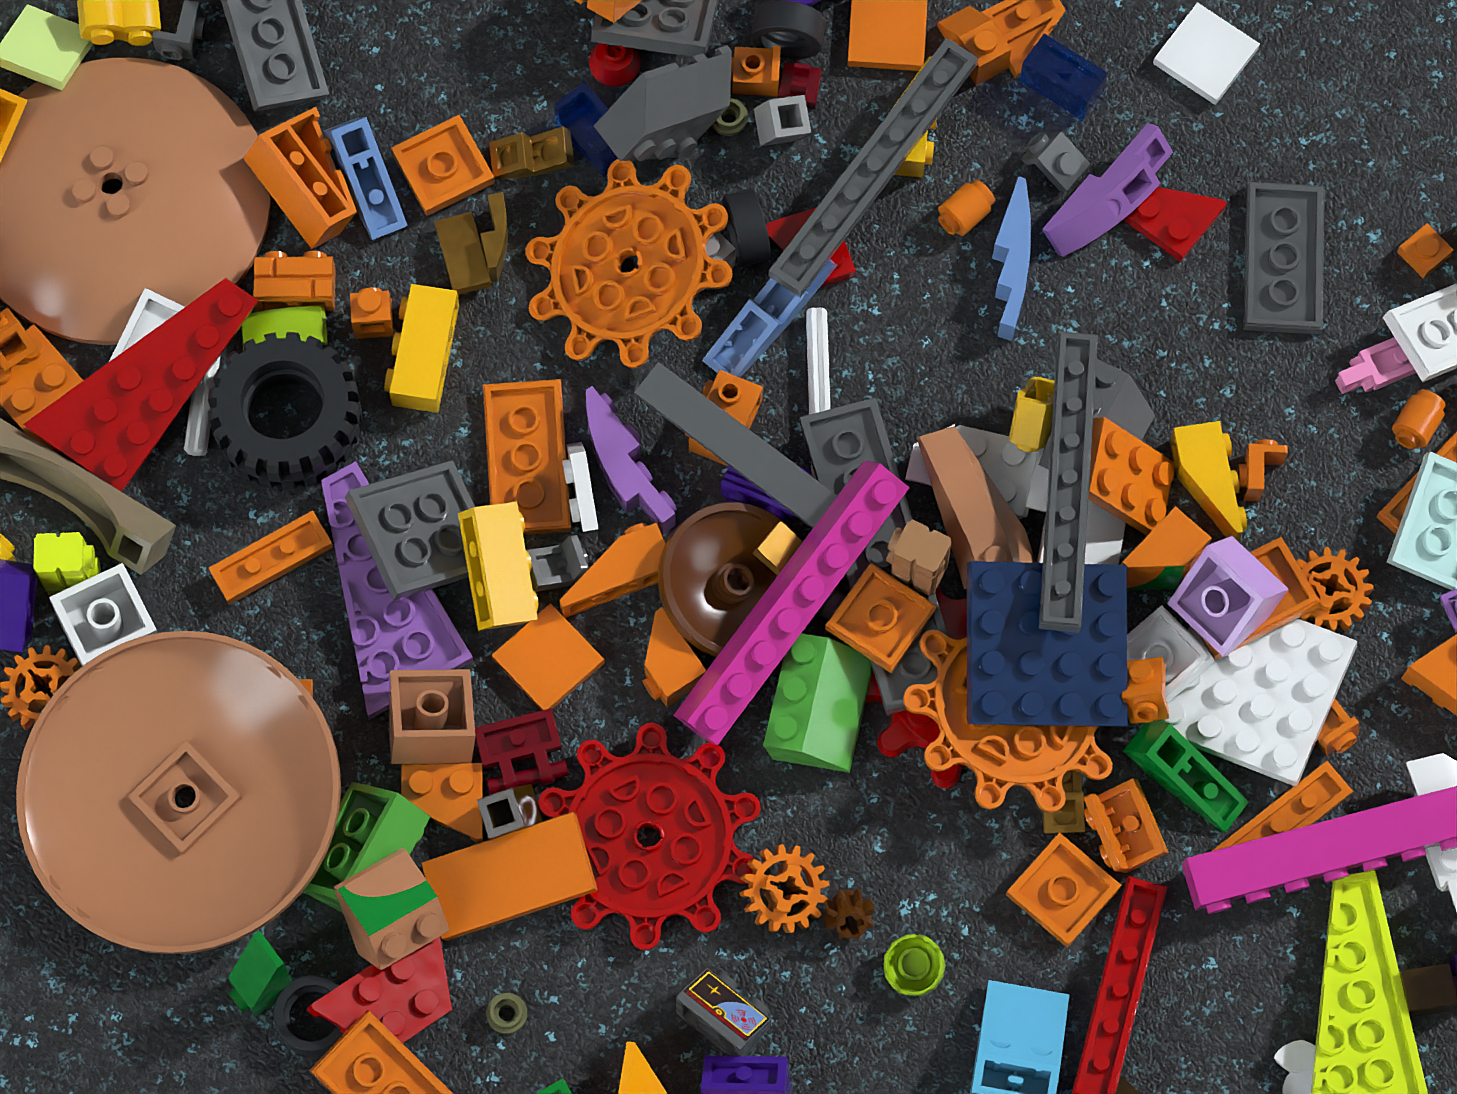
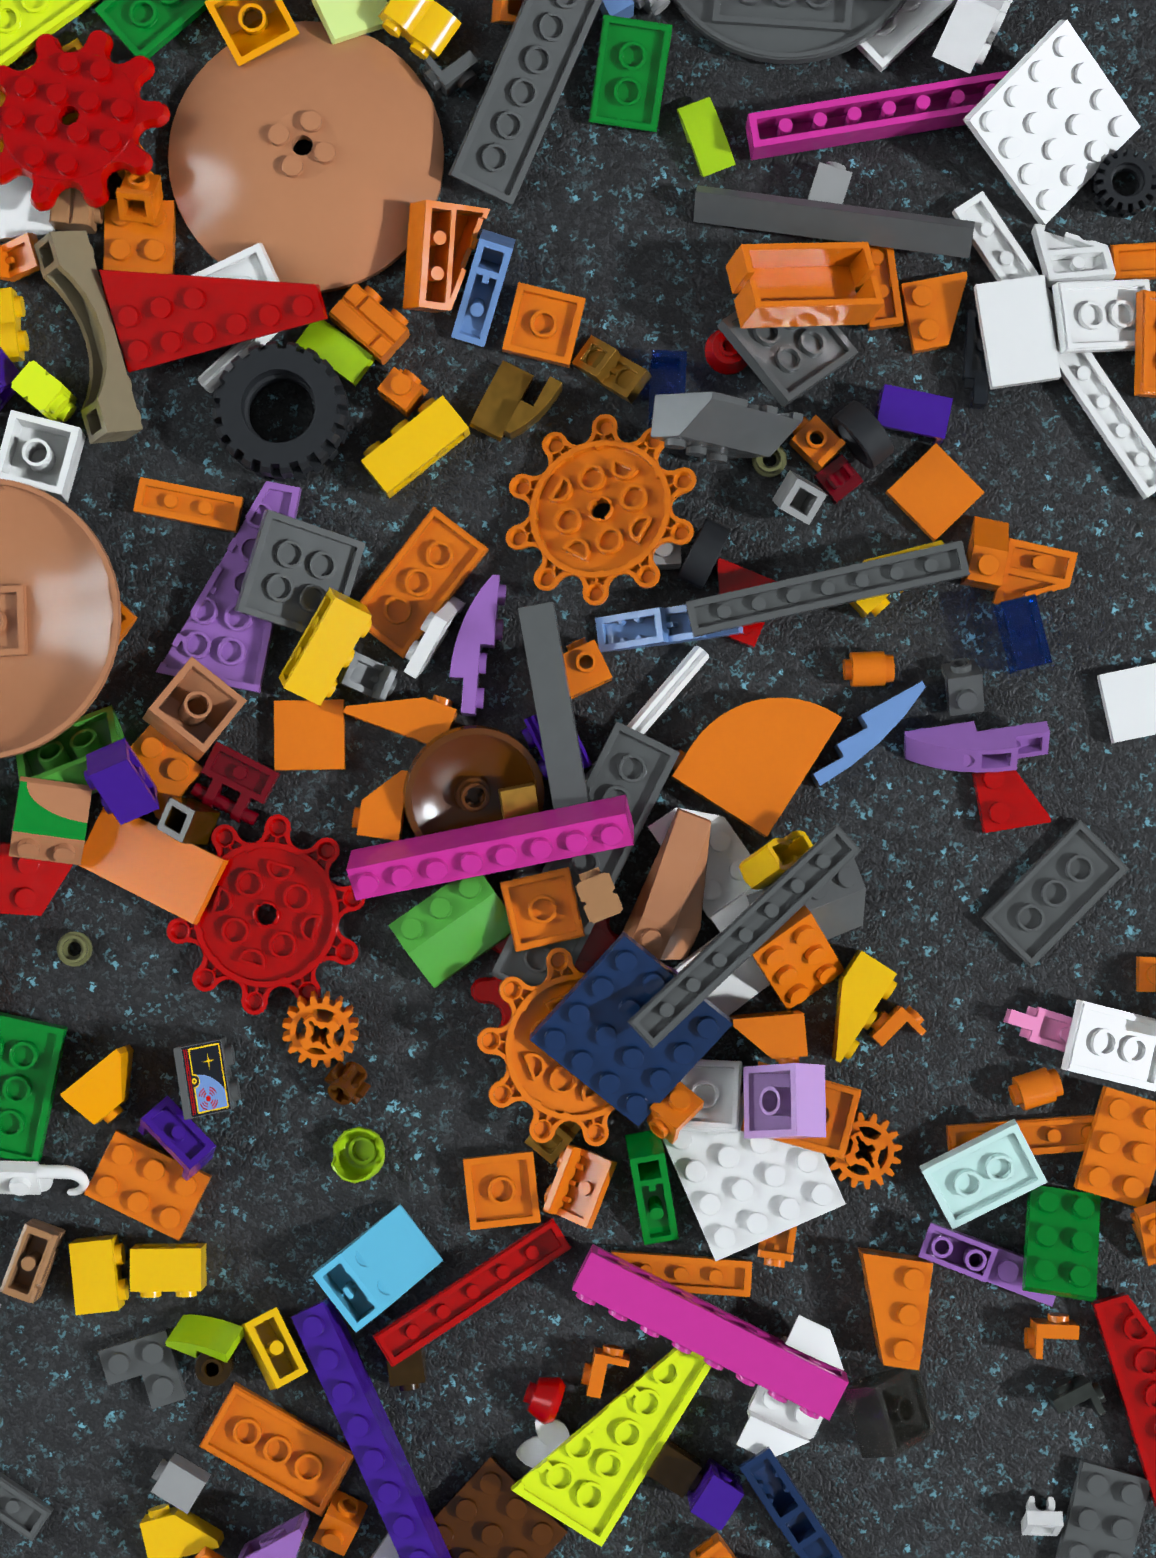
camera: 40 degrees right, 15 degrees up
none -> dark purple brick [84,738,159,825]
none -> red cone [523,1377,566,1425]
none -> orange bracket [581,1344,630,1399]
none -> orange brick [671,698,842,837]

